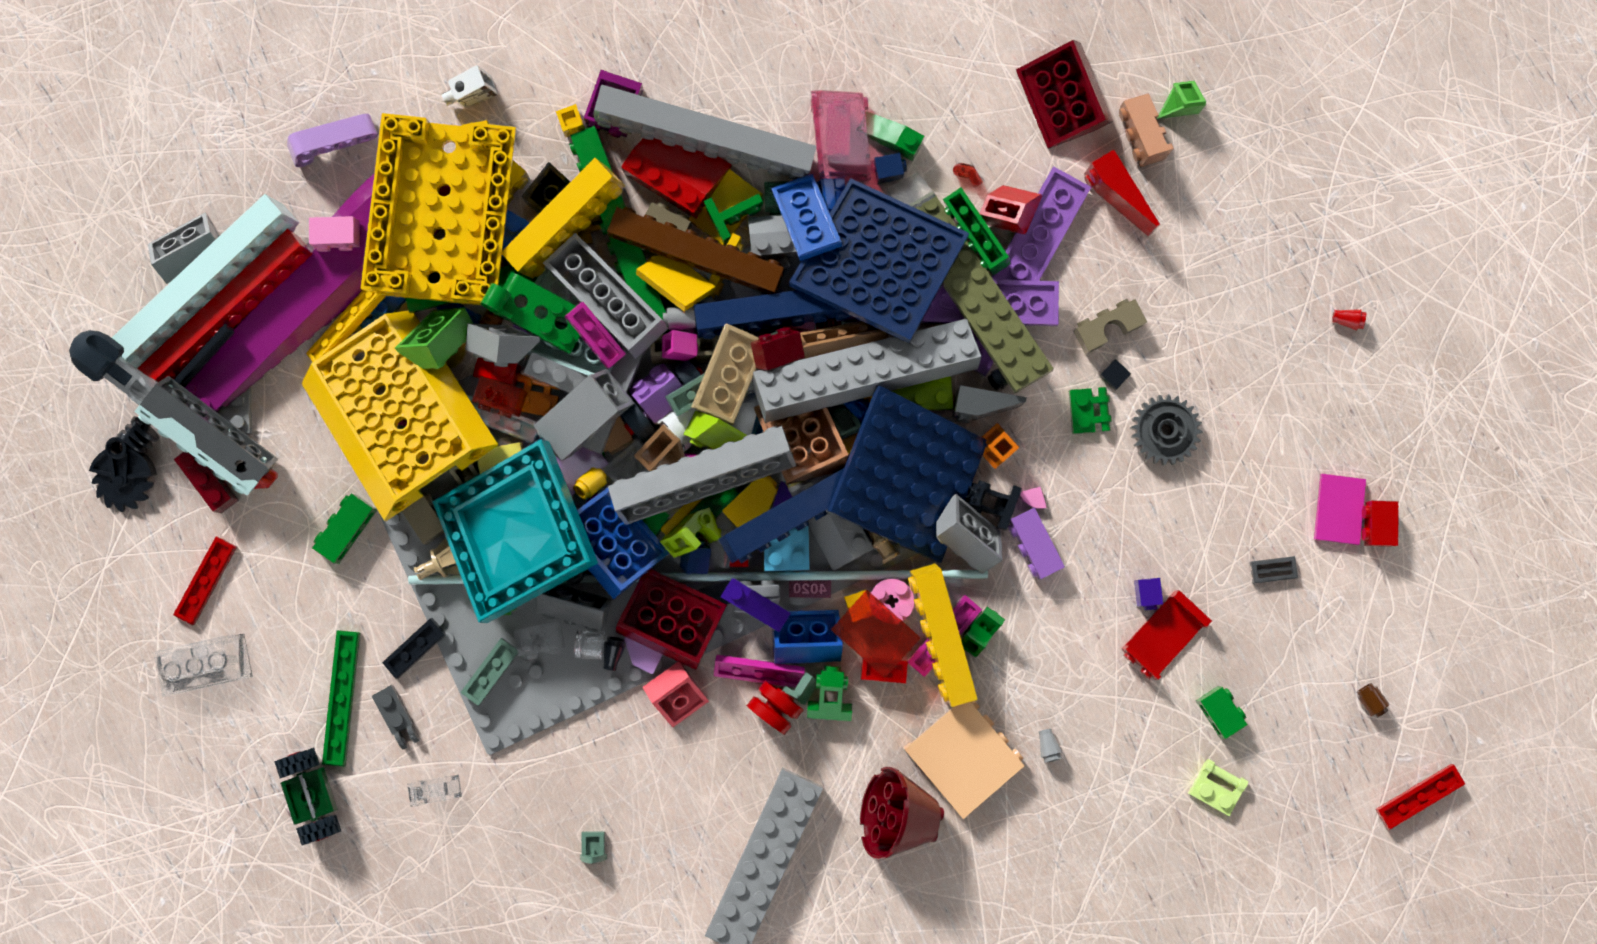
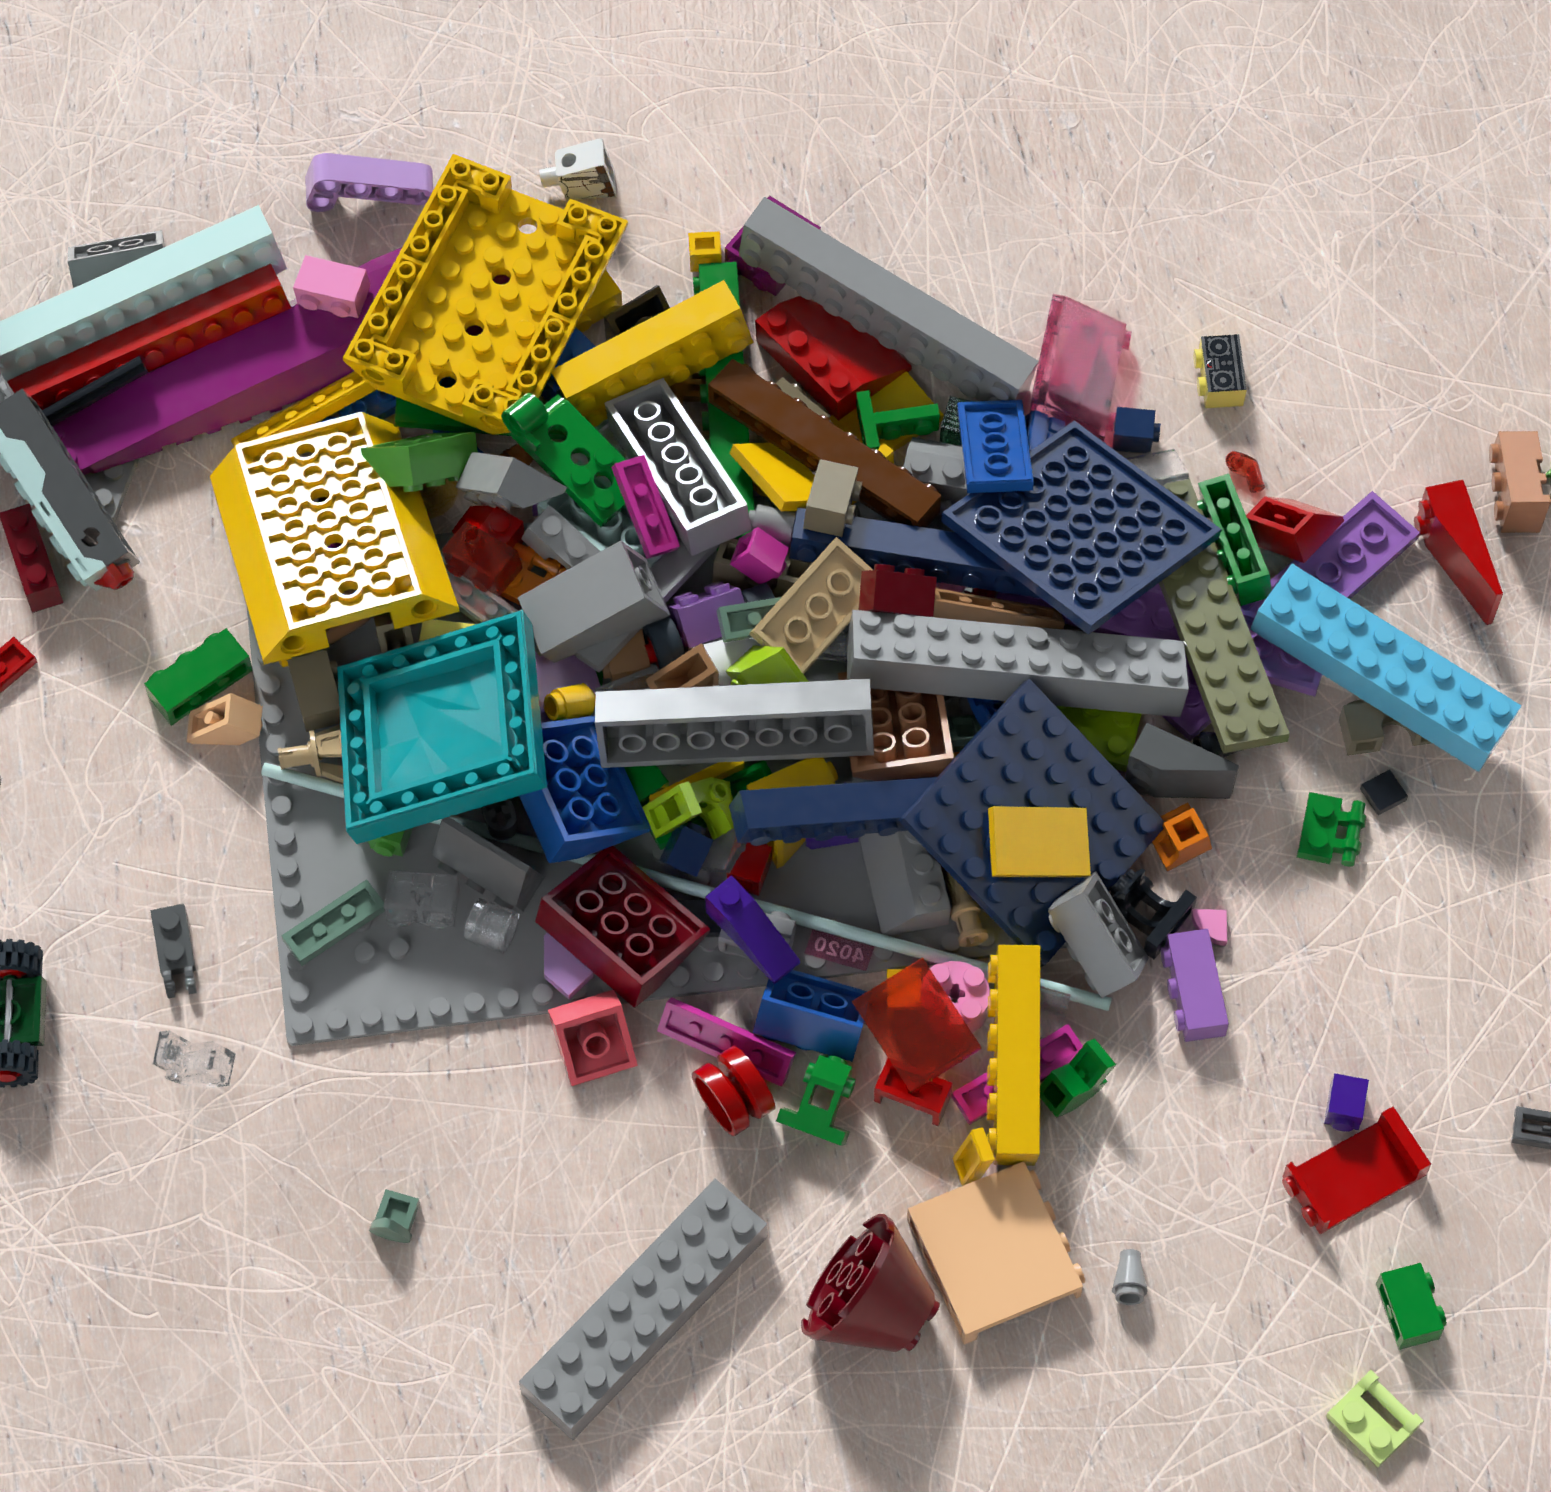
camera: 20 degrees right, 20 degrees down
green tile [322,630,360,767] -> none
black tile [382,618,447,679] -> none
black cone [603,636,626,671] -> none
medium azure brick [764,526,810,572] -> none
sand green tile [783,672,816,705] -> none
green slope [856,111,925,162] -> none
dark red slope [1016,40,1113,149] -> none
dark grey gear [1130,394,1203,465] -> none
none -> light nougat slope [186,693,263,746]
none -> brick [803,459,862,537]
none -> yellow tile [952,1127,995,1186]
none -> yellow tile [988,806,1091,877]
none -> brick [1193,334,1247,408]
none -> medium azure brick [1250,564,1521,772]

